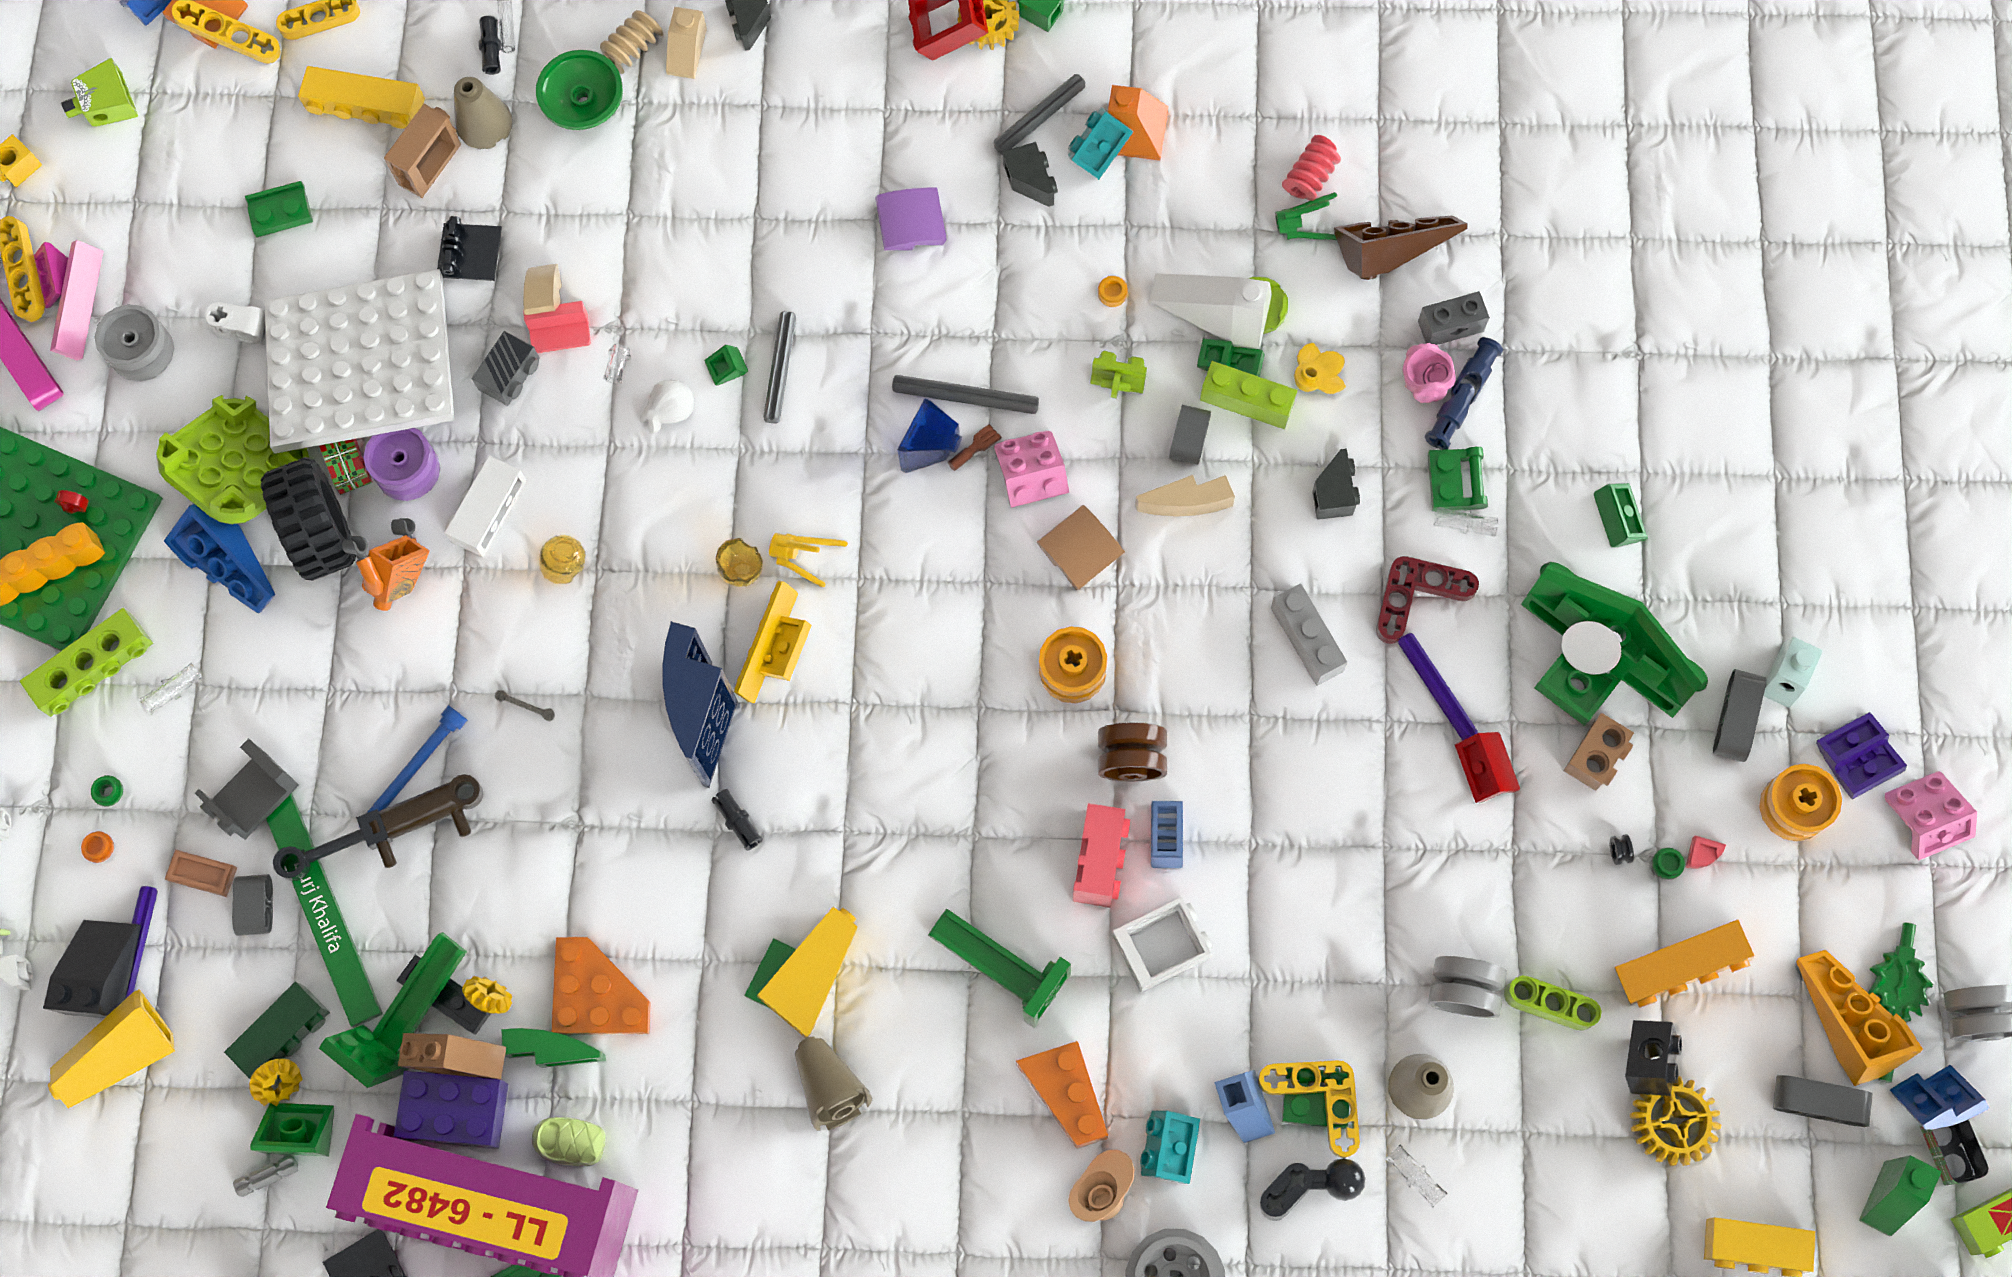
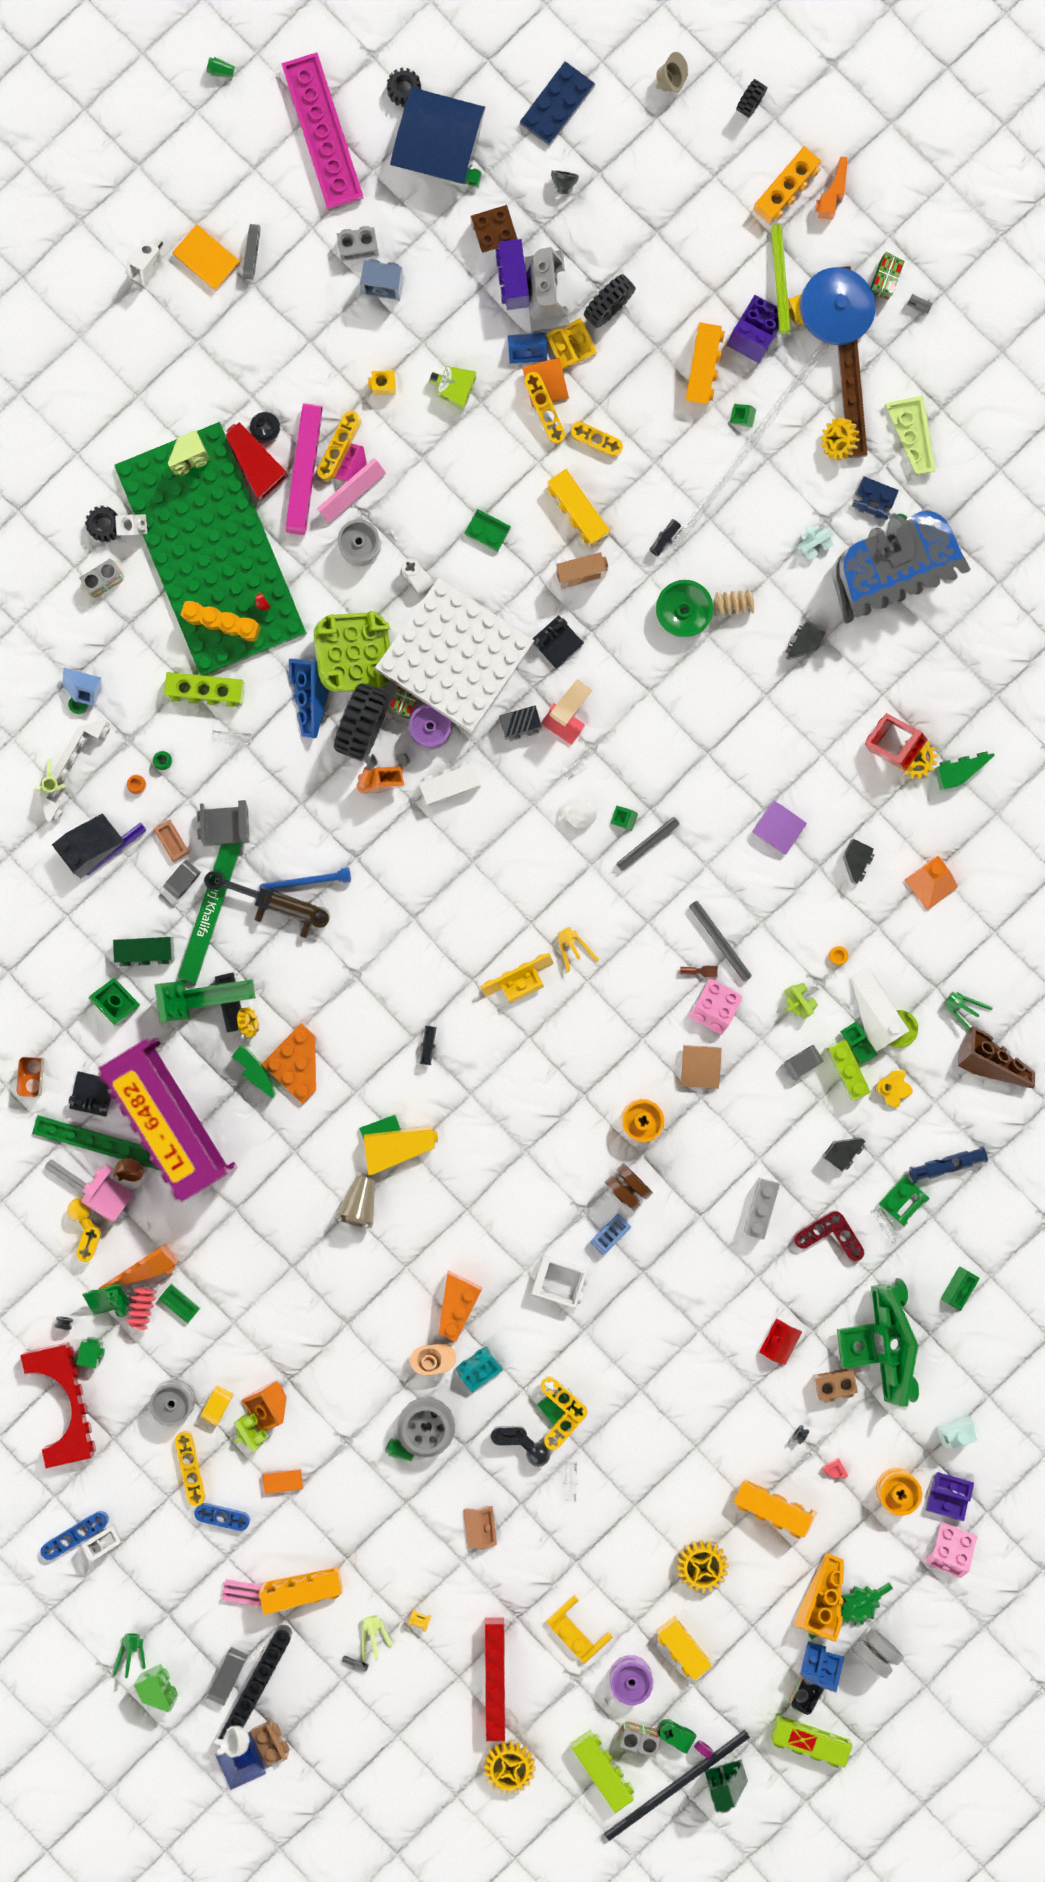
camera: 40 degrees right, 15 degrees up
yellow slope [48,989,175,1109] -> none
light grey axle [233,1155,298,1197] -> none
yellow gear [249,1059,303,1106] -> none
dark purple brick [394,1071,509,1149] -> none
medium nougat window [398,1033,506,1080] -> none
dark tan cone [454,77,512,149] -> none
clear smoke hinge [495,690,555,721] -> none
yellowish green piece [532,1117,606,1166] -> none
clear yellow hair [539,535,586,584] -> none
dark blue slope [662,621,738,788] -> none
tan slope [666,7,707,79] -> none
clear yellow hair [715,538,763,587] -> none
clear blue slope [897,398,962,473] -> none
green bracket [928,909,1071,1028] -> none
dark grey axle [993,74,1086,155] -> none
teal bracket [1068,107,1133,180] -> none
coral wedge [1073,803,1131,908] -> none
tan slope [1135,475,1235,517] -> none
medium blue slope [1214,1070,1275,1143] -> none
coral piece [1282,135,1341,201] -> none
dark tan cone [1388,1054,1454,1120] -> none
dark purple axle [1398,633,1478,741] -> none
bright pink hair [1402,343,1456,403] -> none
dark grey brick [1418,291,1490,345] -> none
light grey wheel [1428,956,1507,1018] -> none
lime beam [1504,975,1602,1031] -> none
white sticker [1561,621,1621,674] -> none
black brick [1625,1020,1682,1096] -> none
green plate [1652,847,1685,880] -> none
dark grey beam [1713,669,1767,762] -> none
dark grey beam [1773,1075,1873,1127] -> none
green slope [1859,1155,1942,1237] -> none

